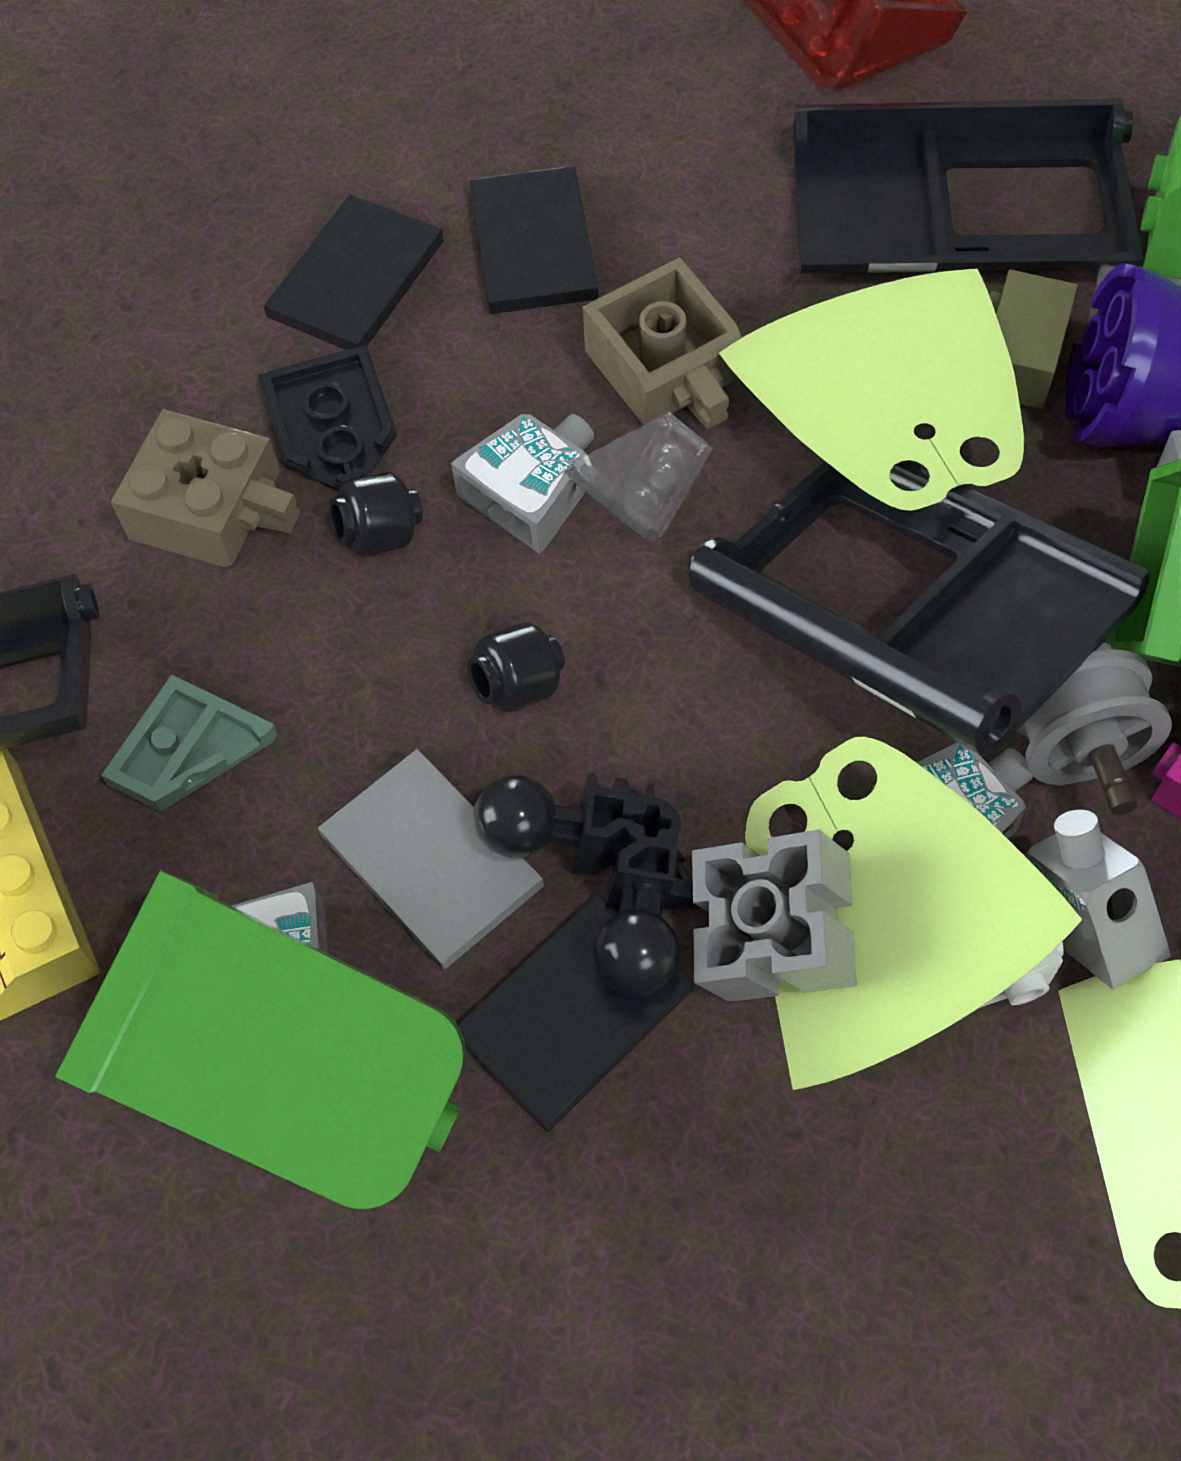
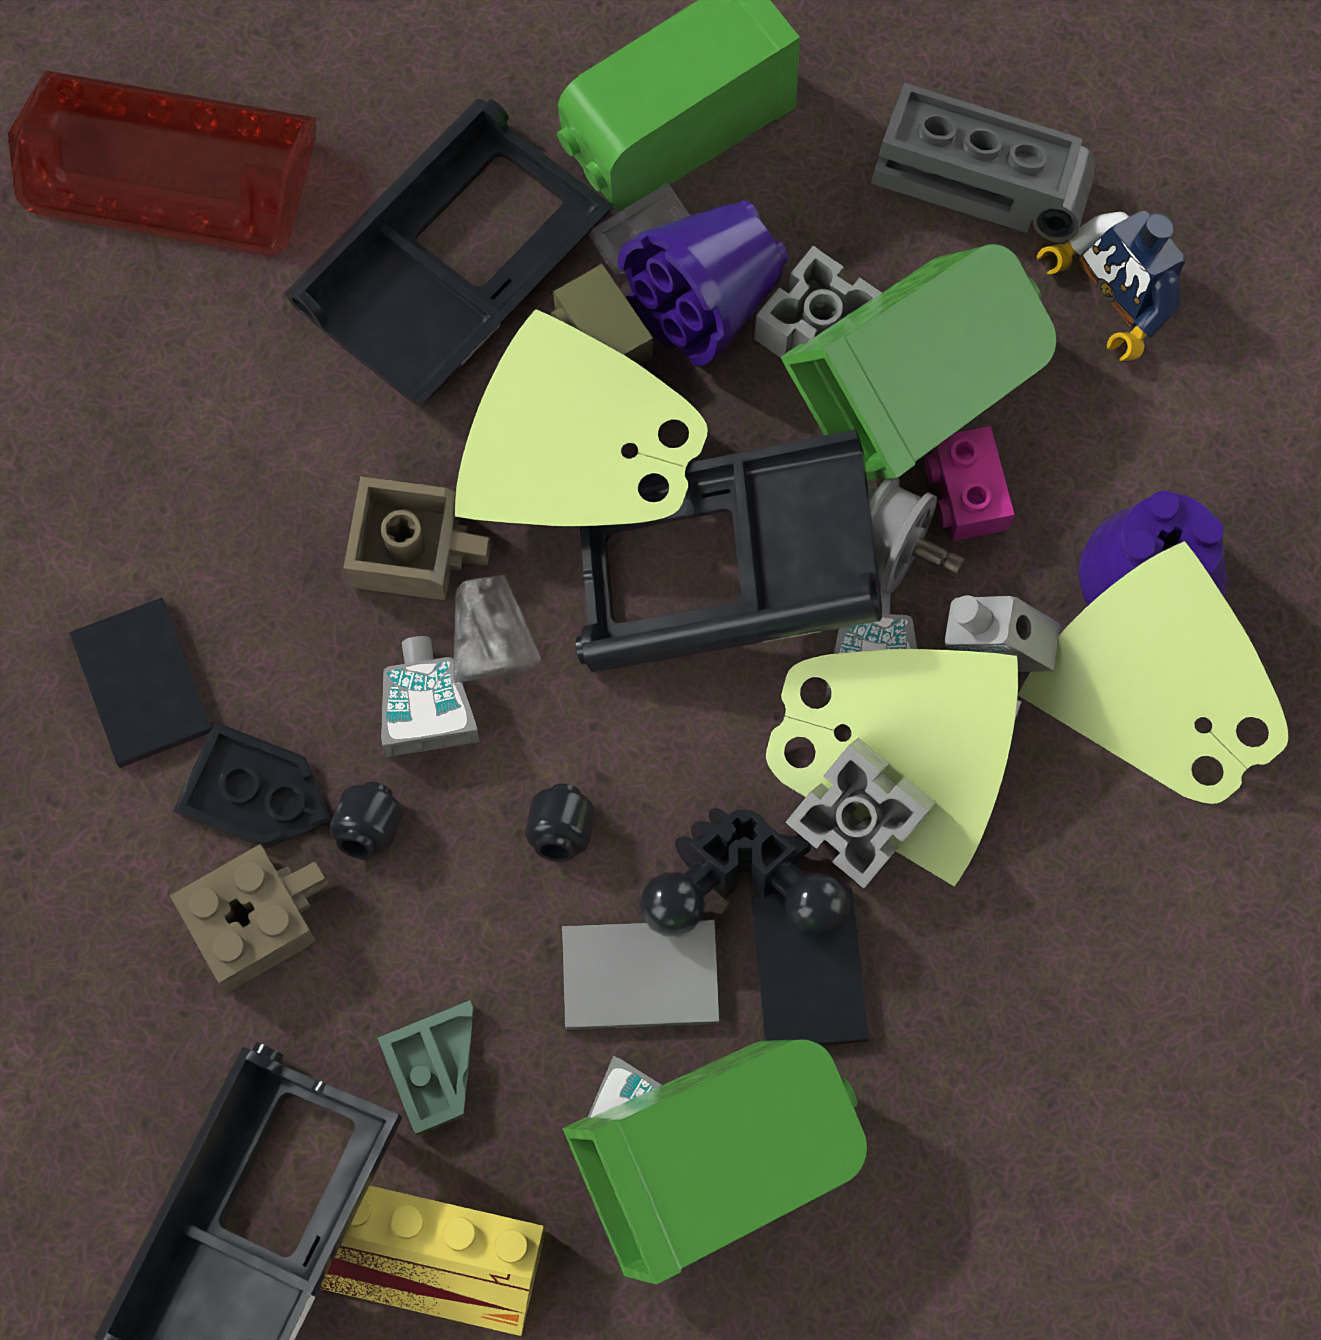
camera: 55 degrees left, 10 degrees up
black tile [470,165,599,314] -> none

